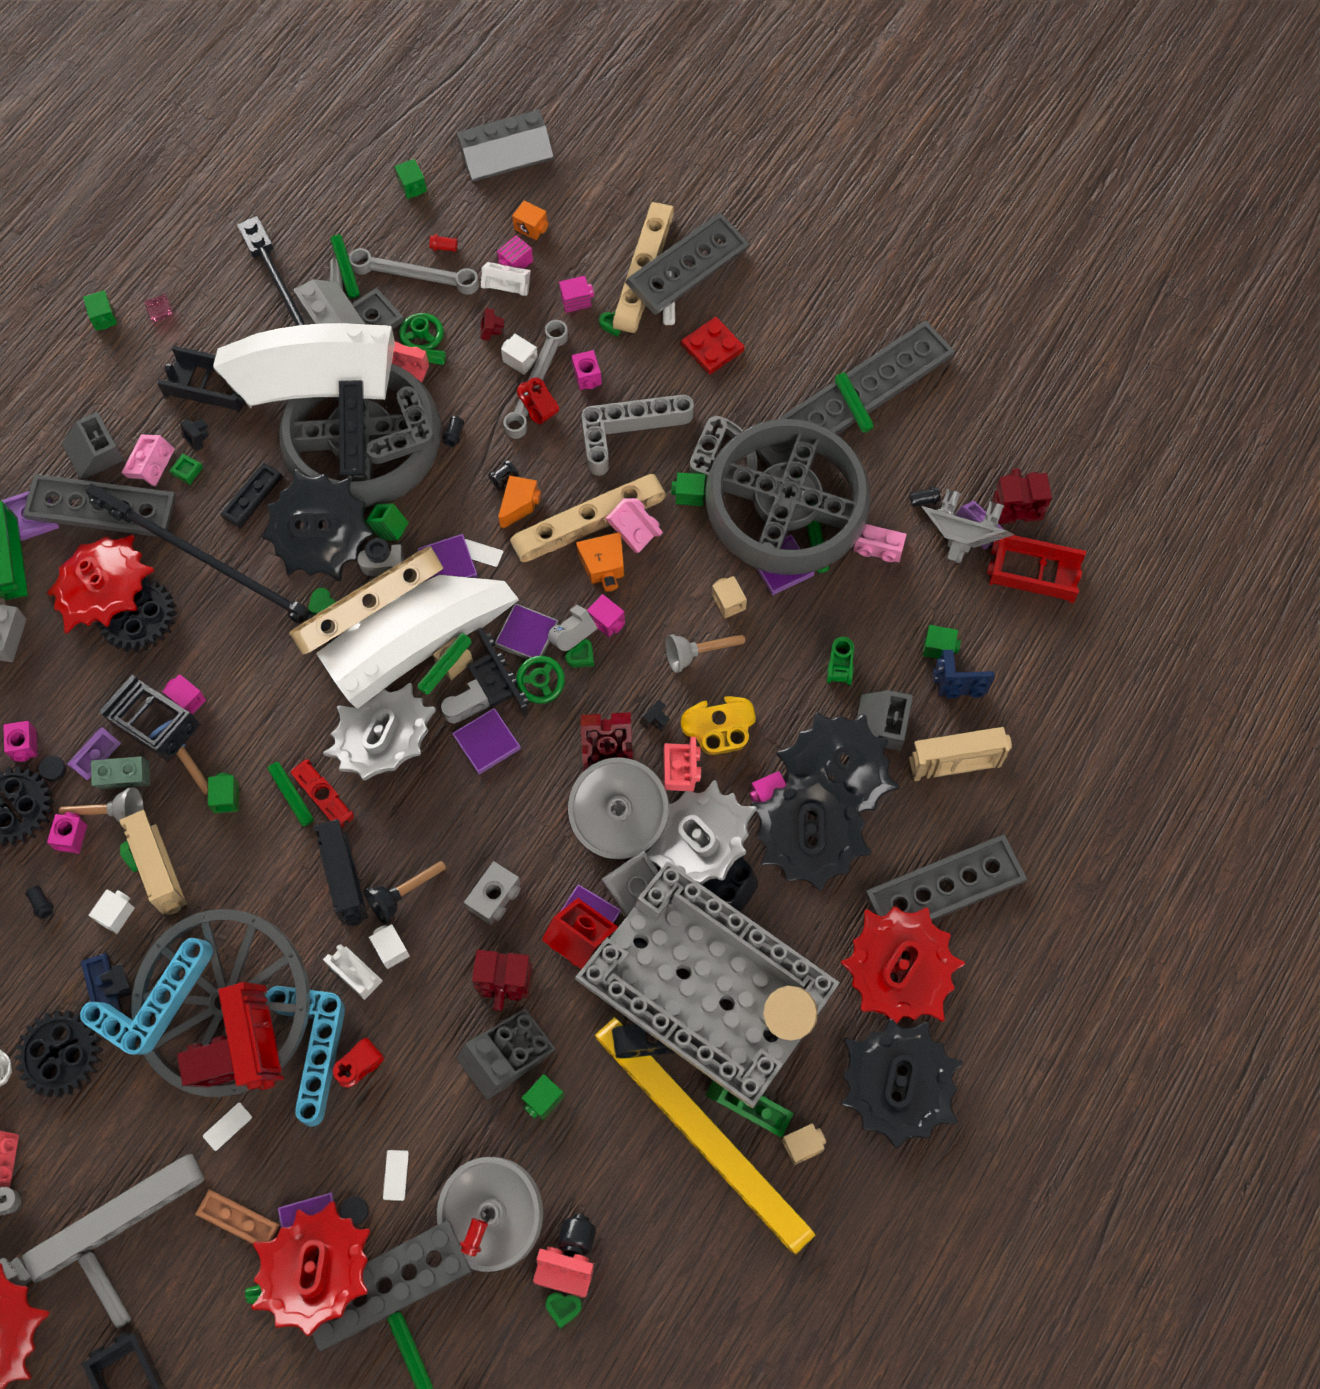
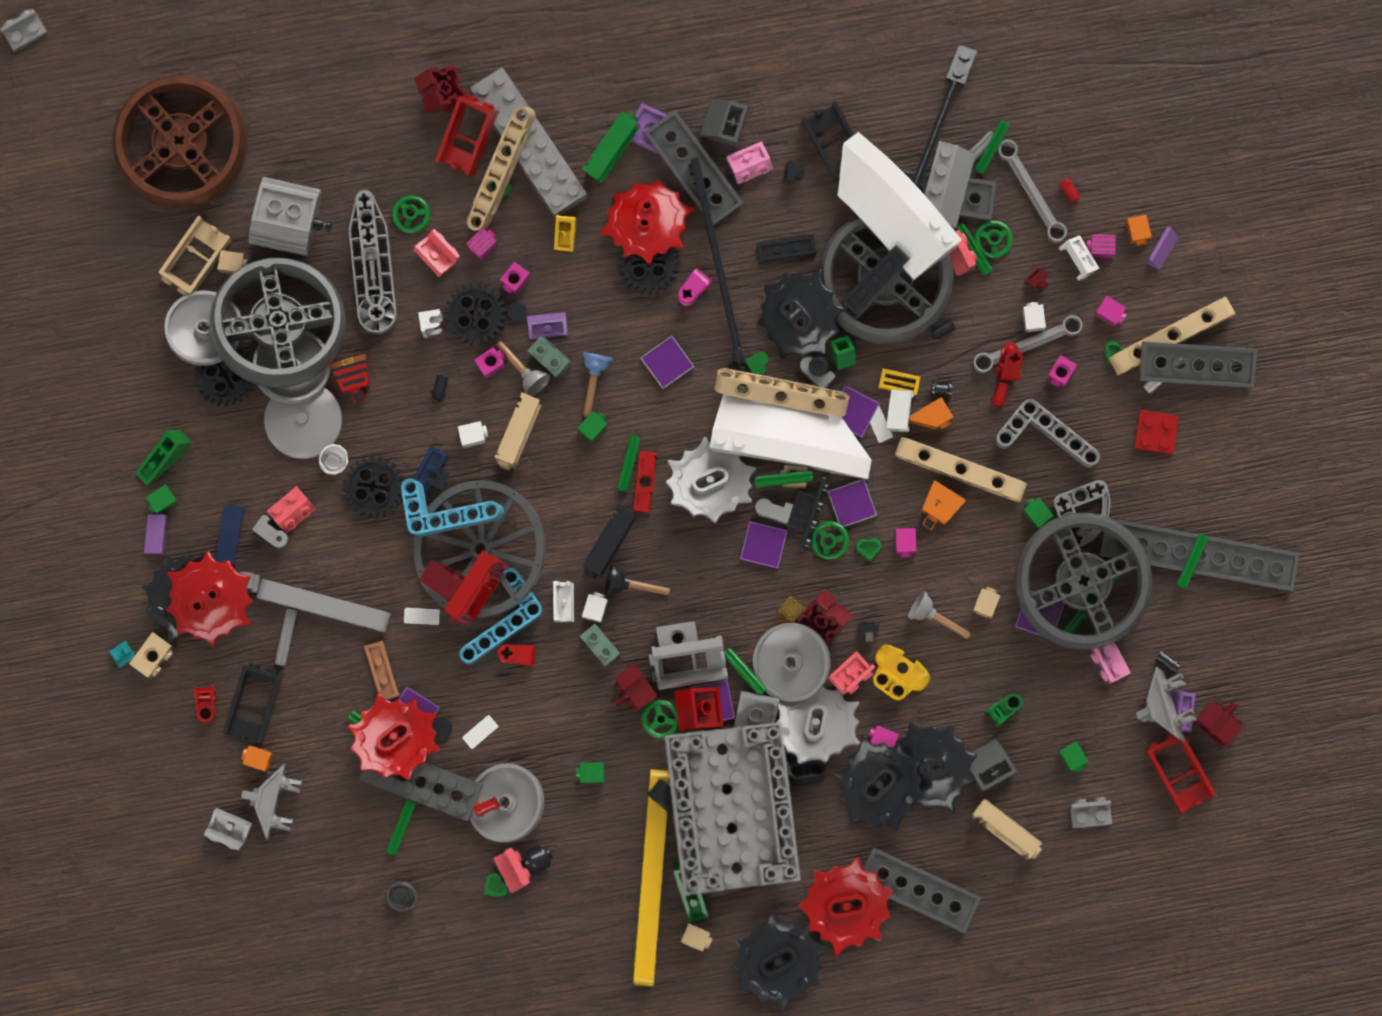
camera: 50 degrees right, 15 degrees up
green brick [83,290,117,331] -> none
black door [99,675,201,762] -> none
green tile [120,841,138,872] -> none
clear pink tile [144,294,174,323] -> none
dark pink brick [162,674,206,715] -> none
green tile [169,454,203,485] -> none
dark grey beam [366,386,434,464] -> none
green brick [394,159,427,199] -> none
dark grey slope [456,1008,556,1100] -> none
slope [457,109,554,182] -> none
light grey leg [548,605,598,651] -> none
bright pink bracket [605,498,663,553] -> none
tan tile [763,986,818,1041] -> none
dark blue bracket [933,650,995,699] -> none
none -> yellow slope [554,215,577,252]
none -> sand green brick [580,624,621,668]
none -> dark purple tile [640,336,694,390]
none -> green piece [641,700,679,739]
none -> light grey door [649,636,728,690]
none -> dark pink piece [678,269,712,306]
none -> green axle [724,648,767,695]
none -> clear yellow brick [777,596,805,623]
none -> yellow tile [878,369,921,396]
none -> white hinge [886,390,914,432]
none -> red pin [991,382,1009,408]
none -> light grey bracket [1070,797,1112,829]
none -> medium lavender slope [1147,227,1178,269]

